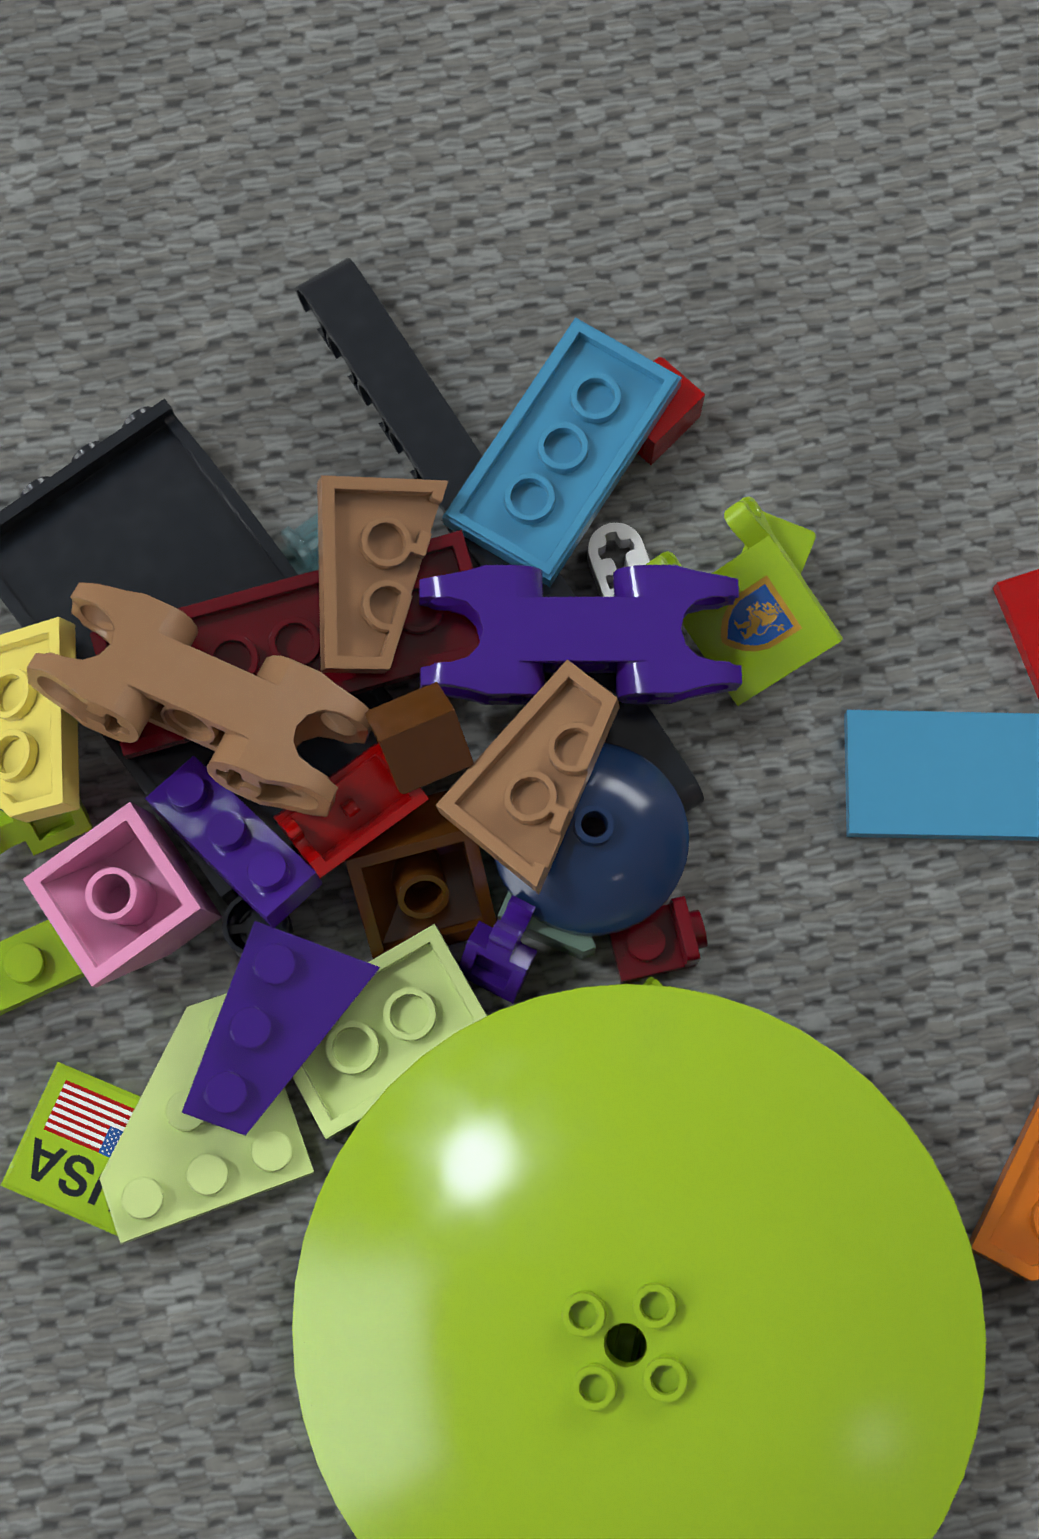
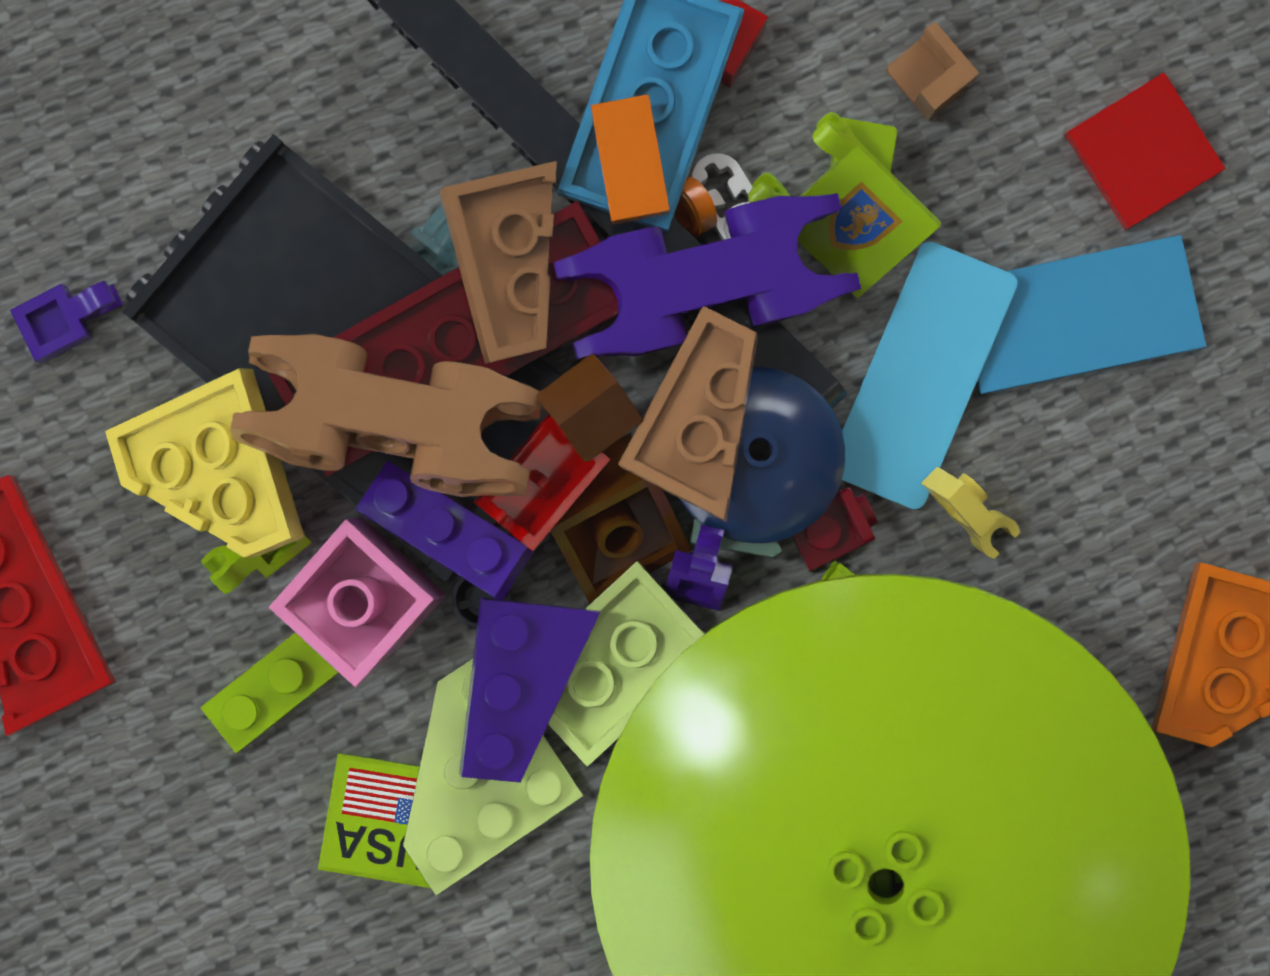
camera: 15 degrees left, 10 degrees up
none -> orange tile [590,94,670,224]
none -> orange tile [674,177,717,238]
none -> medium azure piece [842,242,1018,510]
none -> medium nougat panel [886,22,979,121]
none -> light yellow plate [921,467,1020,559]

